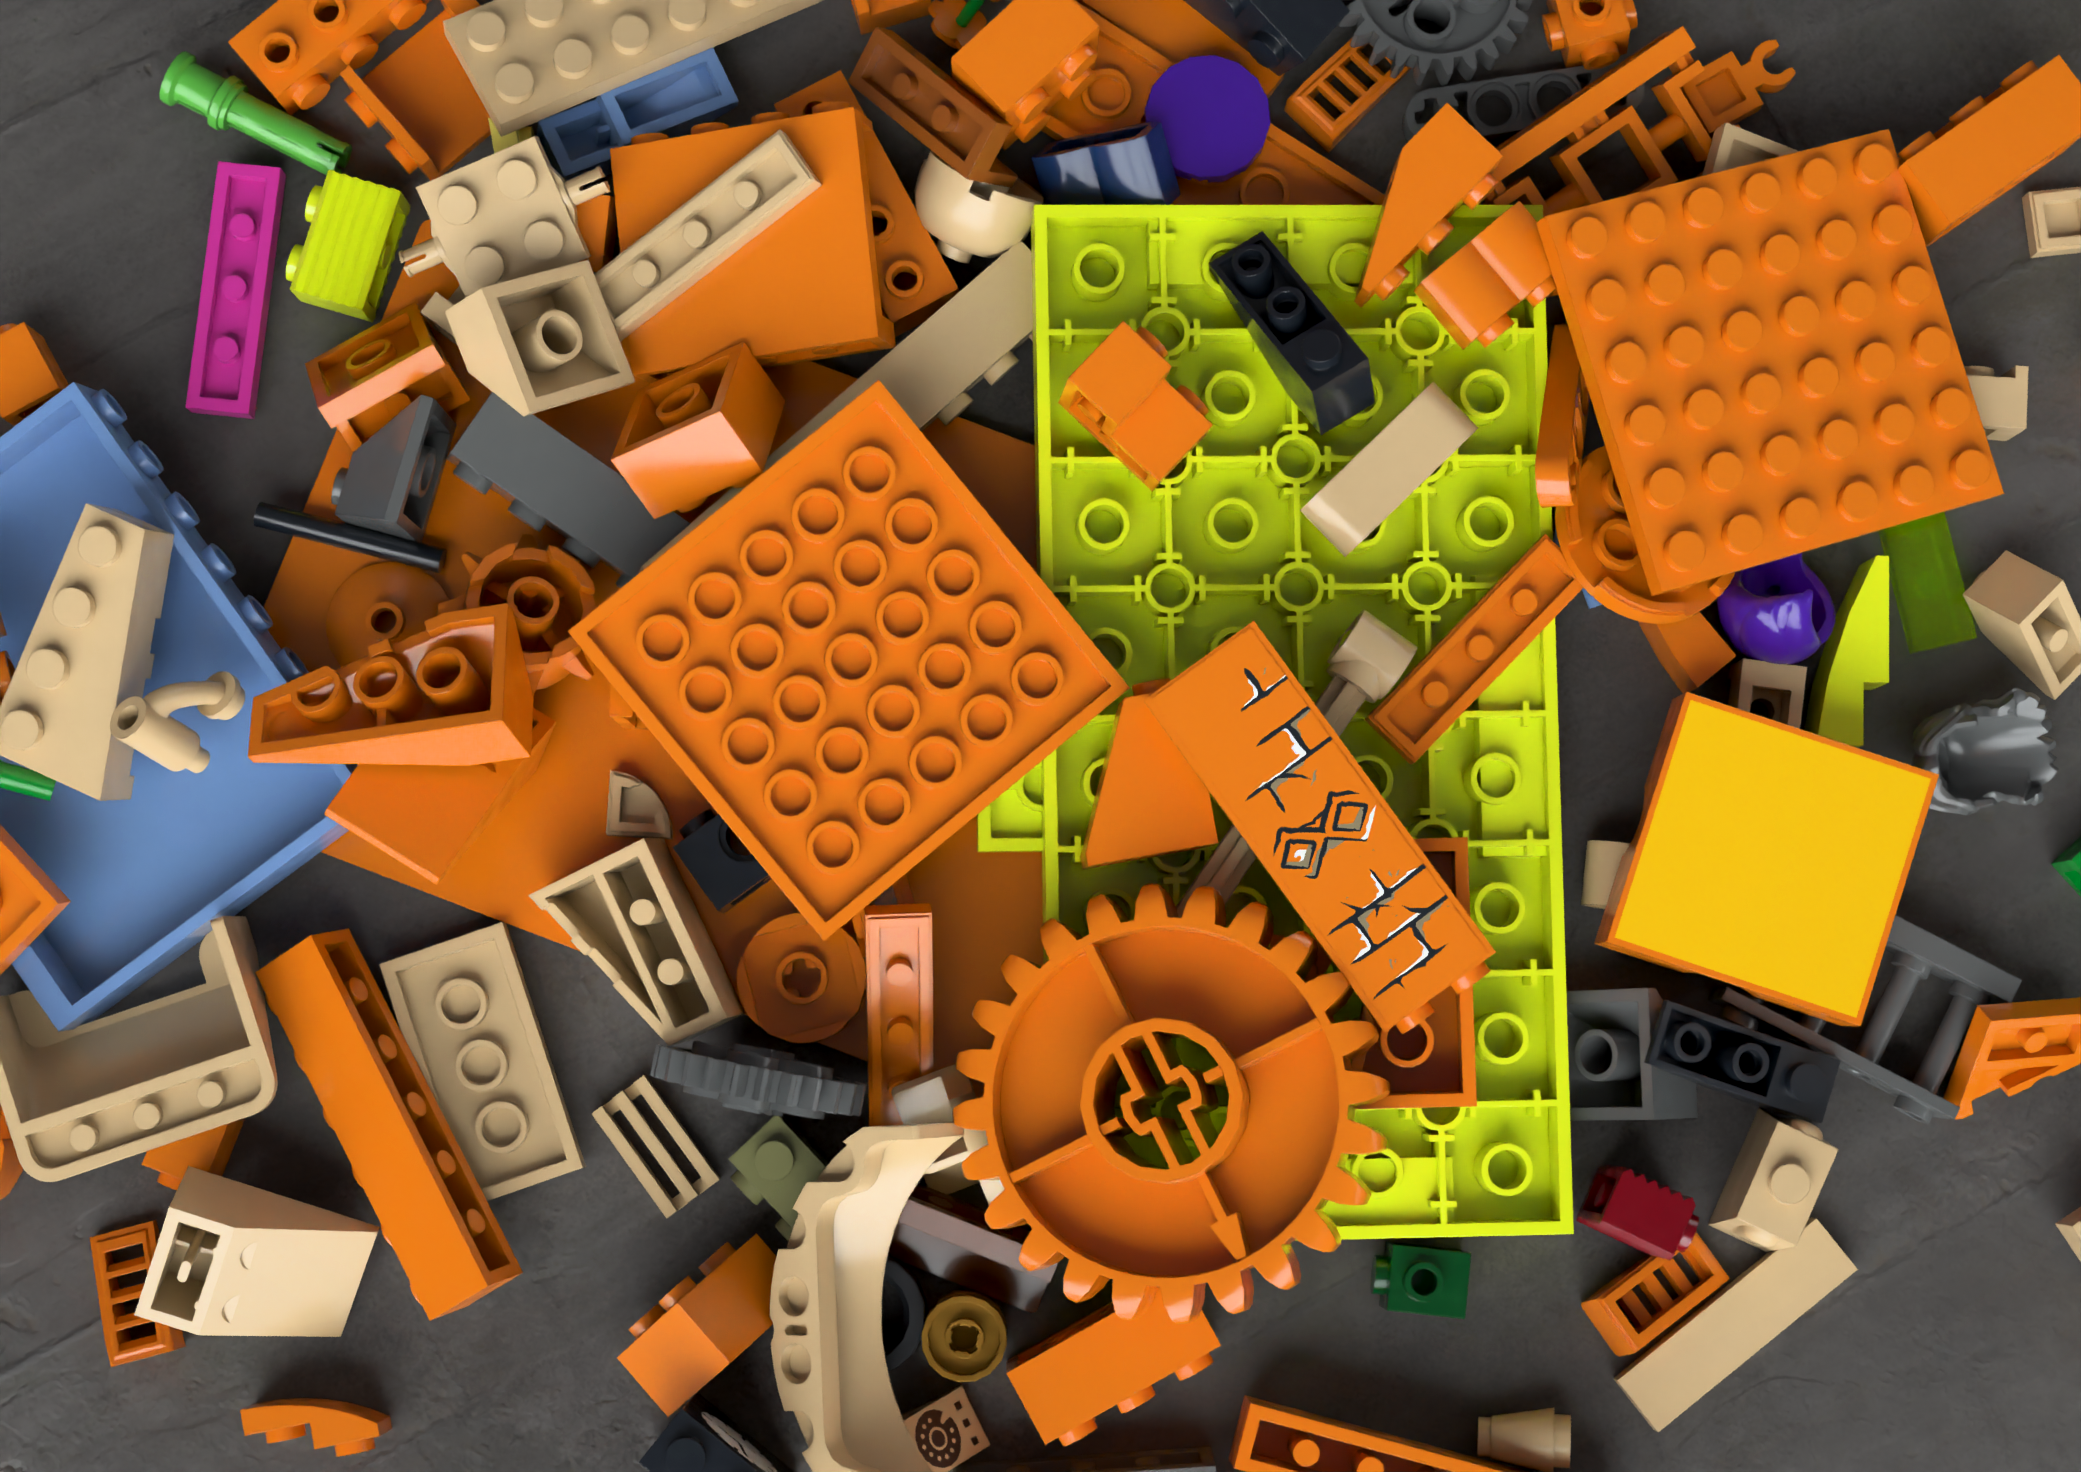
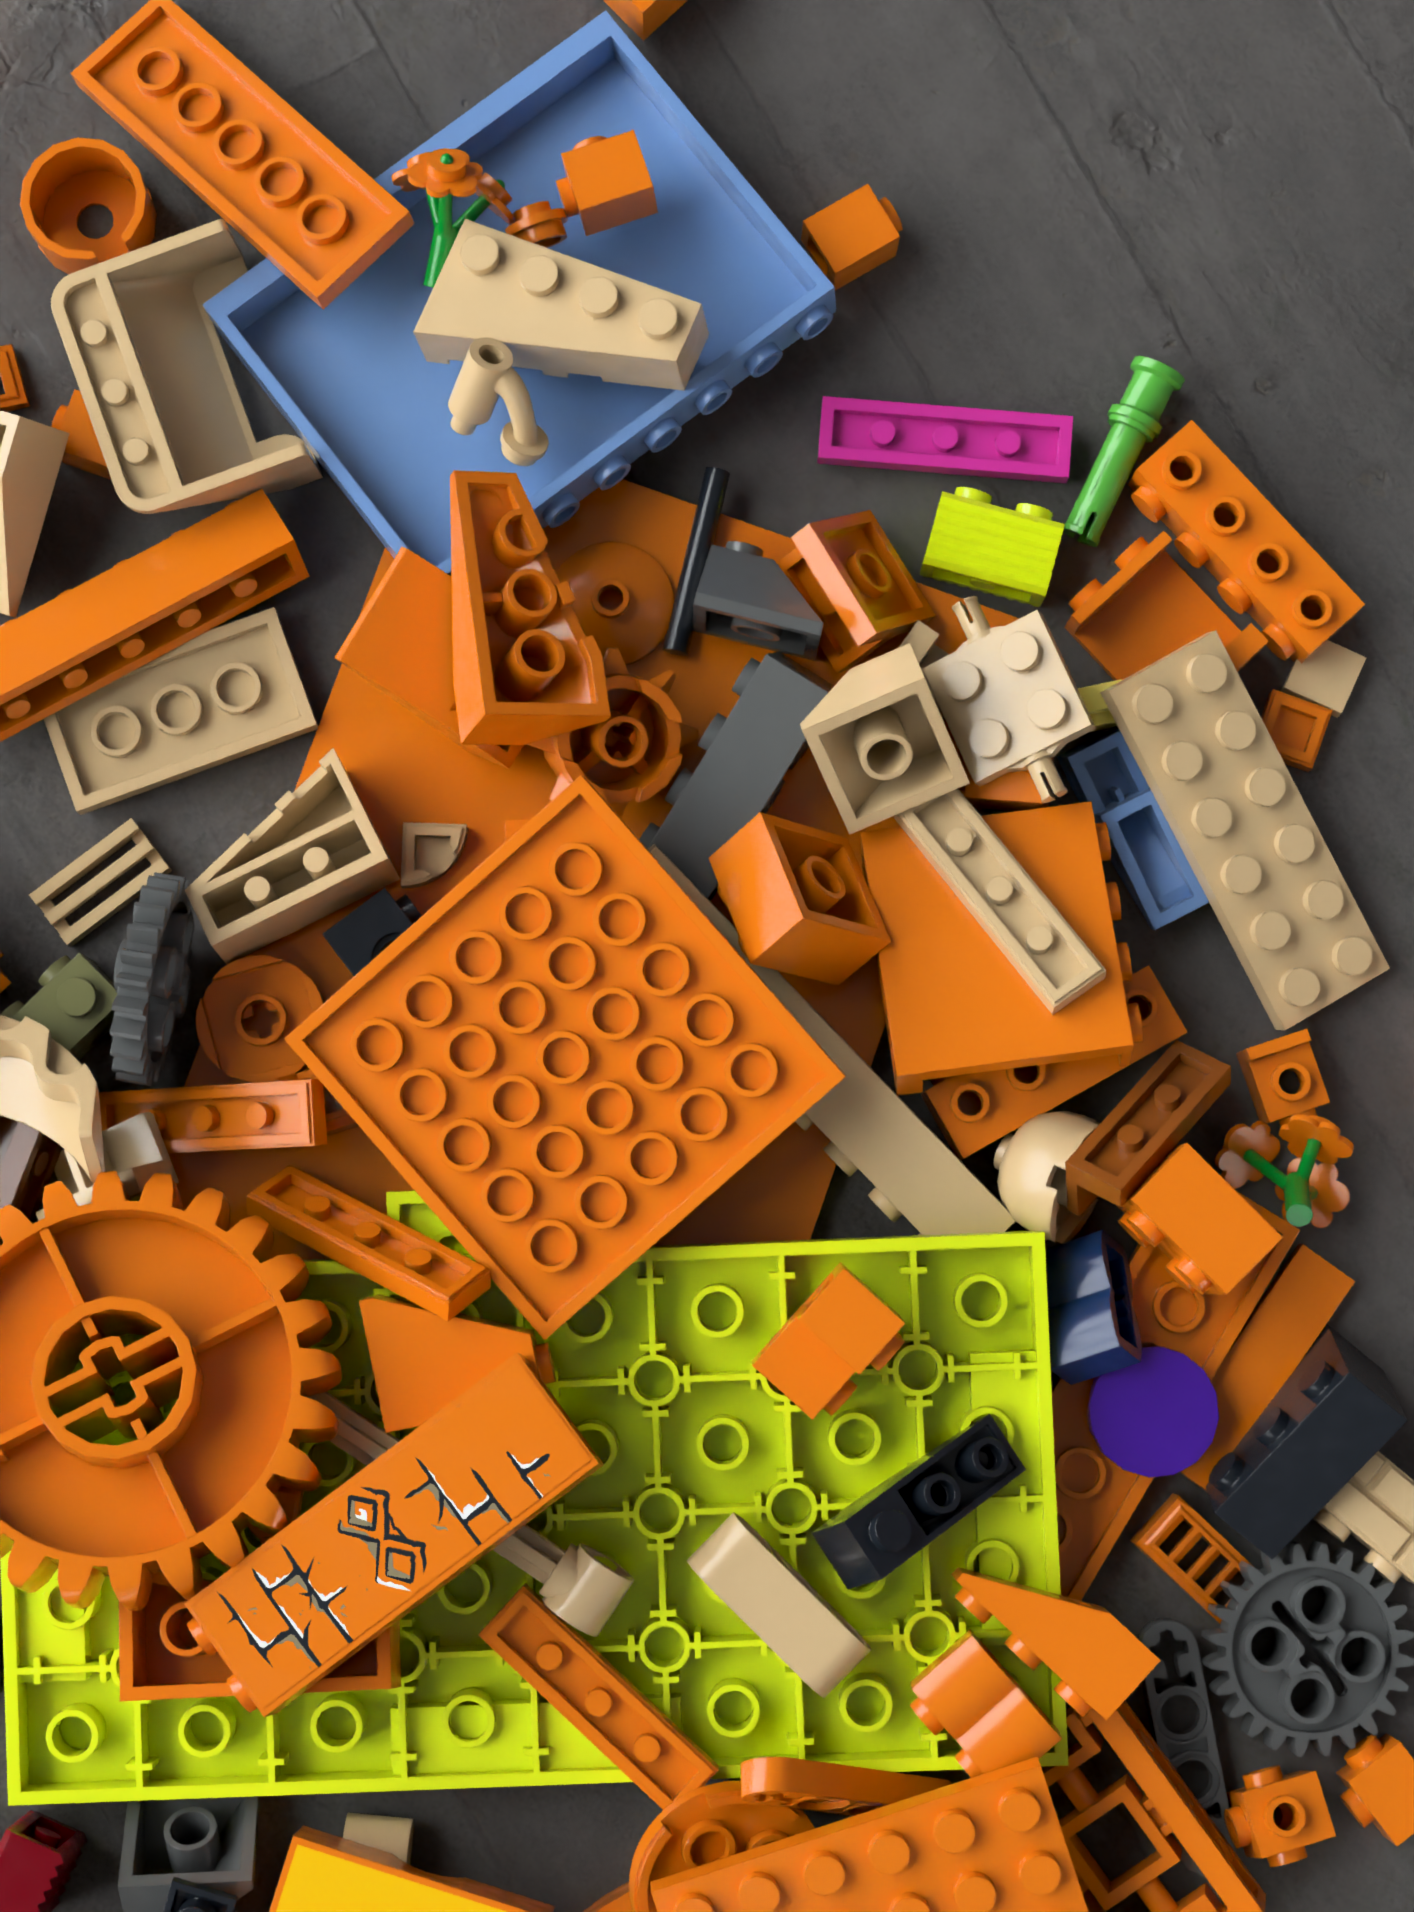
camera: 90 degrees right, 0 degrees up
none -> orange tile [246,1165,491,1321]

